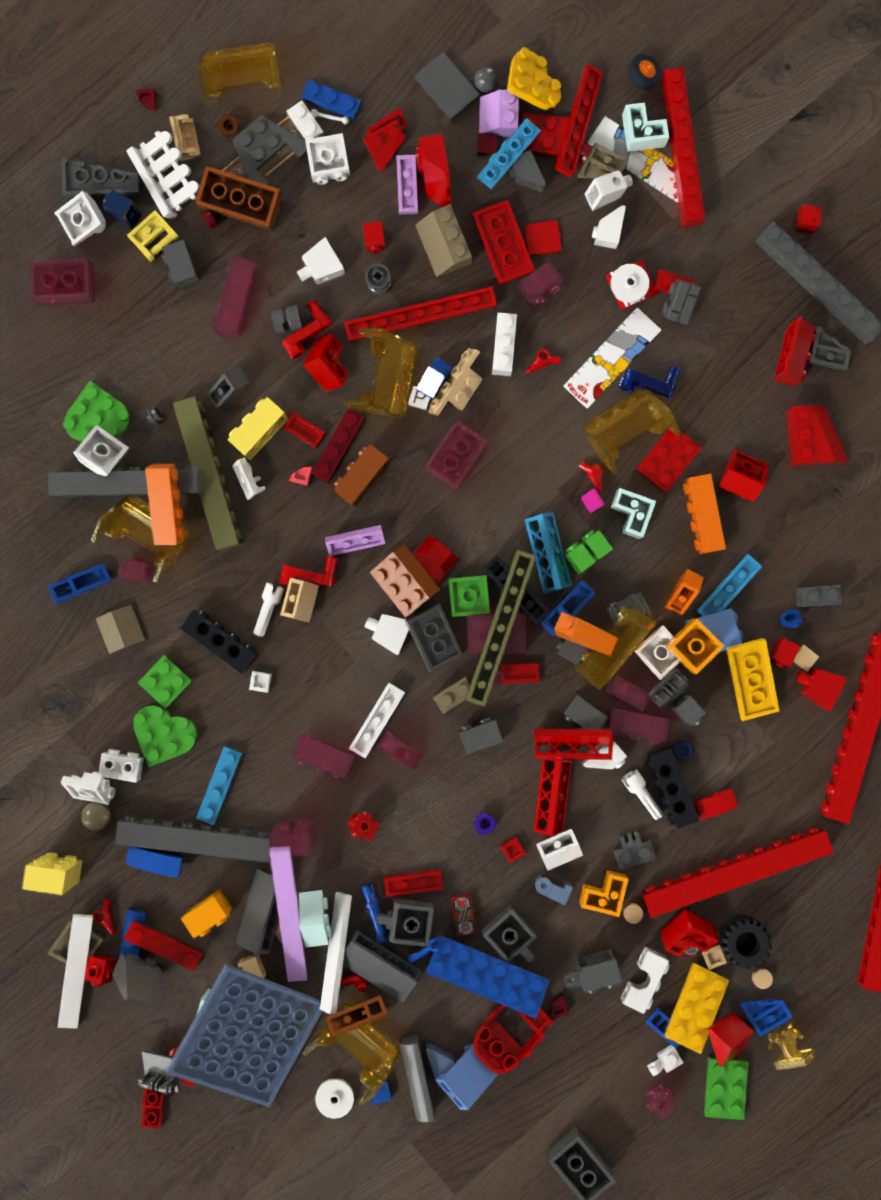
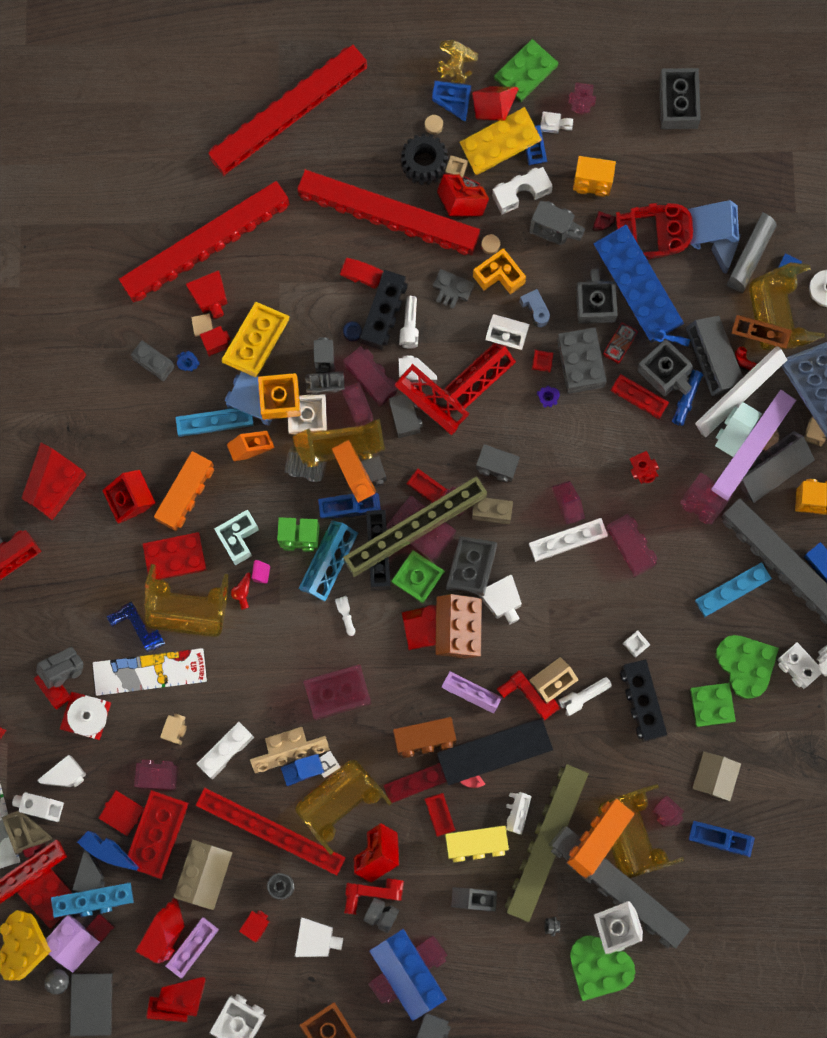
camera: 140 degrees left, 10 degrees down
red animal [526,349,561,373] -> none
none -> blue slope [77,831,139,871]
none -> tan brick [160,714,187,745]
none -> white piece [335,596,355,636]
none -> blue slope [370,929,447,1021]
none -> black sticker [437,718,553,785]
none -> dark grey brick [557,327,606,394]
none -> light orange brick [573,156,616,197]

